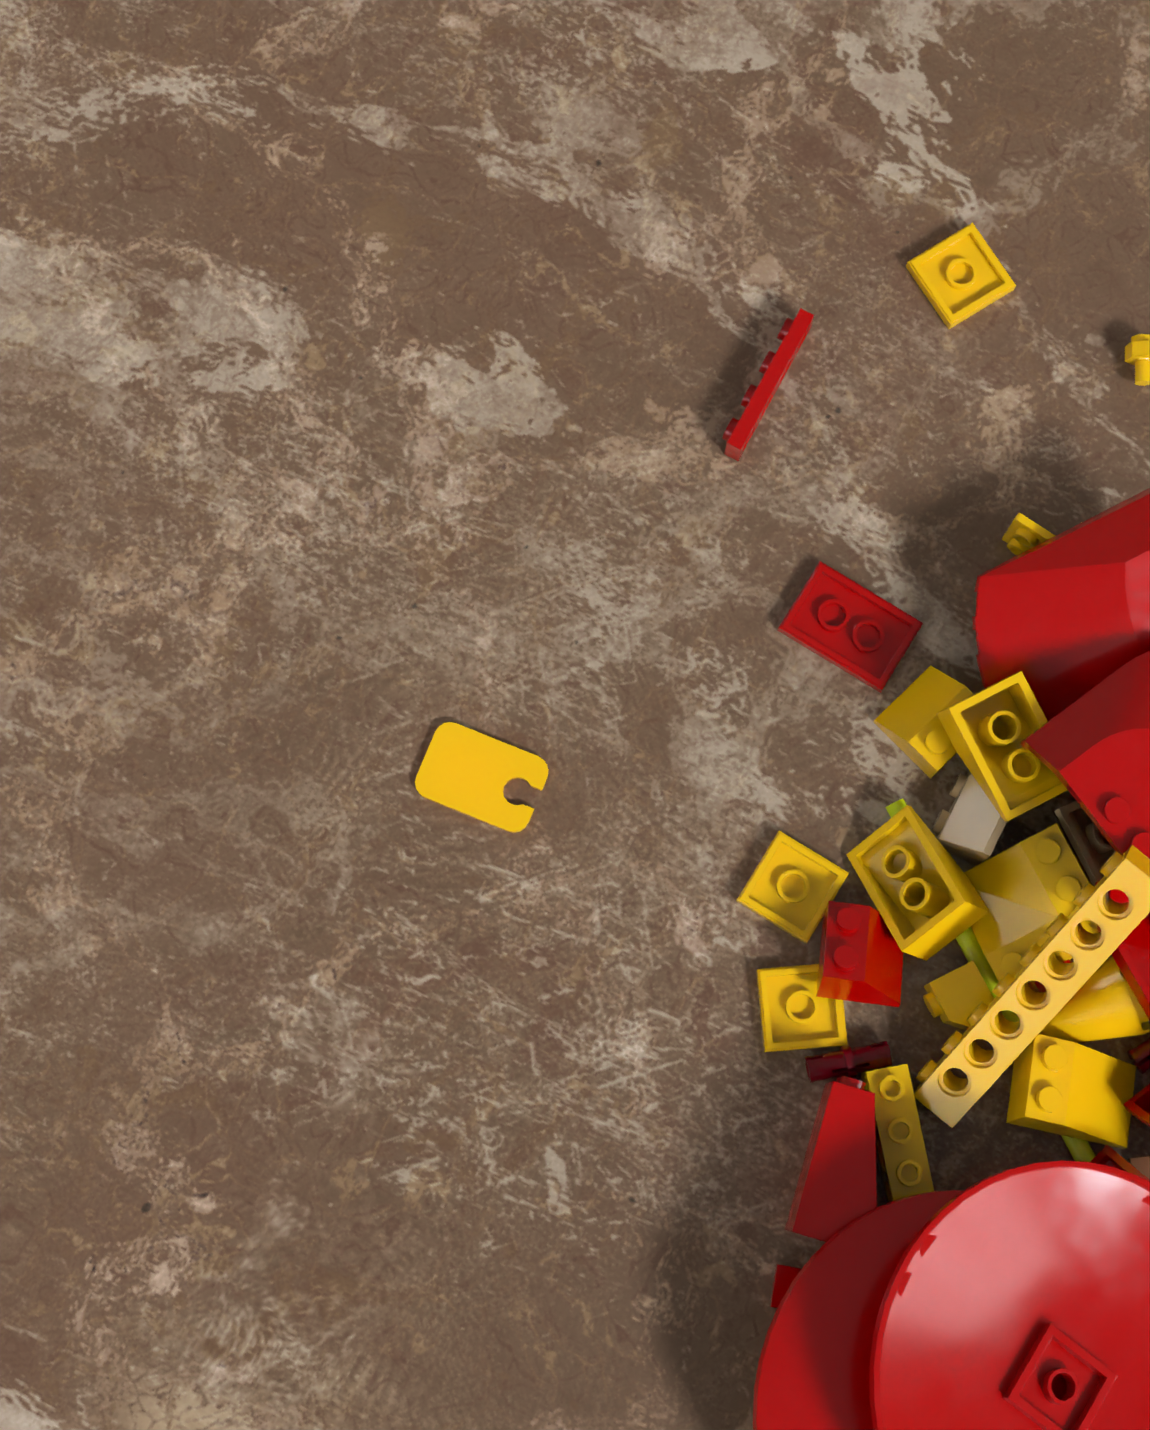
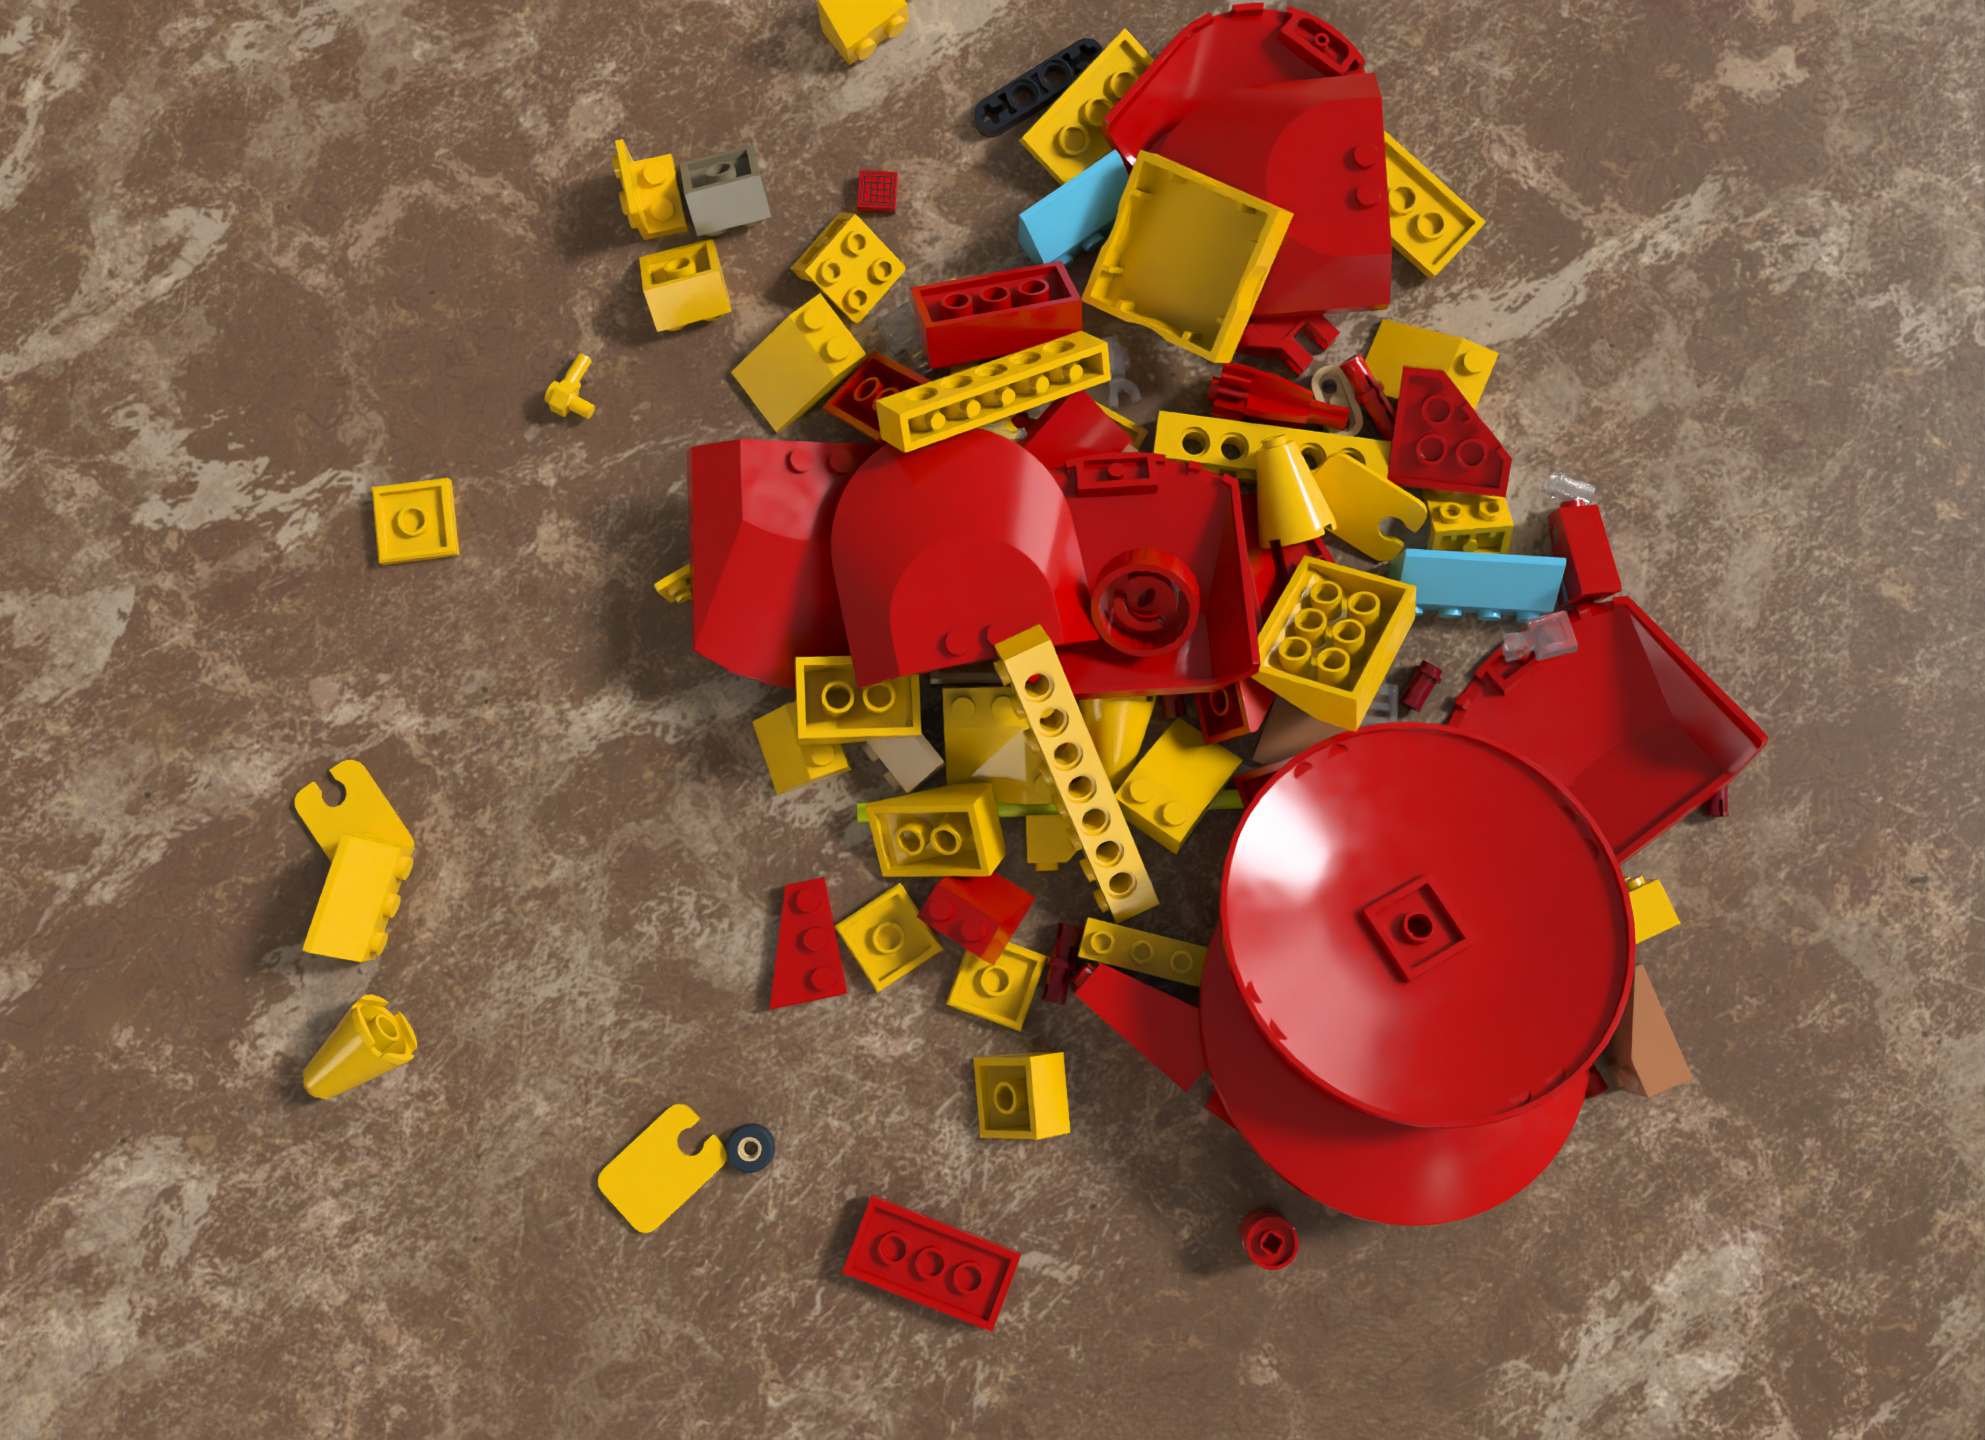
camera: 65 degrees left, 5 degrees up
red plate [722,308,815,461] -> none
red tile [777,561,923,693] -> none
none -> yellow piece [295,760,414,862]
none -> yellow slope [302,833,414,962]
none -> yellow cone [303,994,417,1100]
none -> black wheel [726,1123,775,1173]
none -> red wing [769,877,848,1010]
none -> red plate [842,1194,1021,1332]
none -> yellow slope [973,1052,1070,1140]
none -> red wheel [1239,1208,1299,1270]

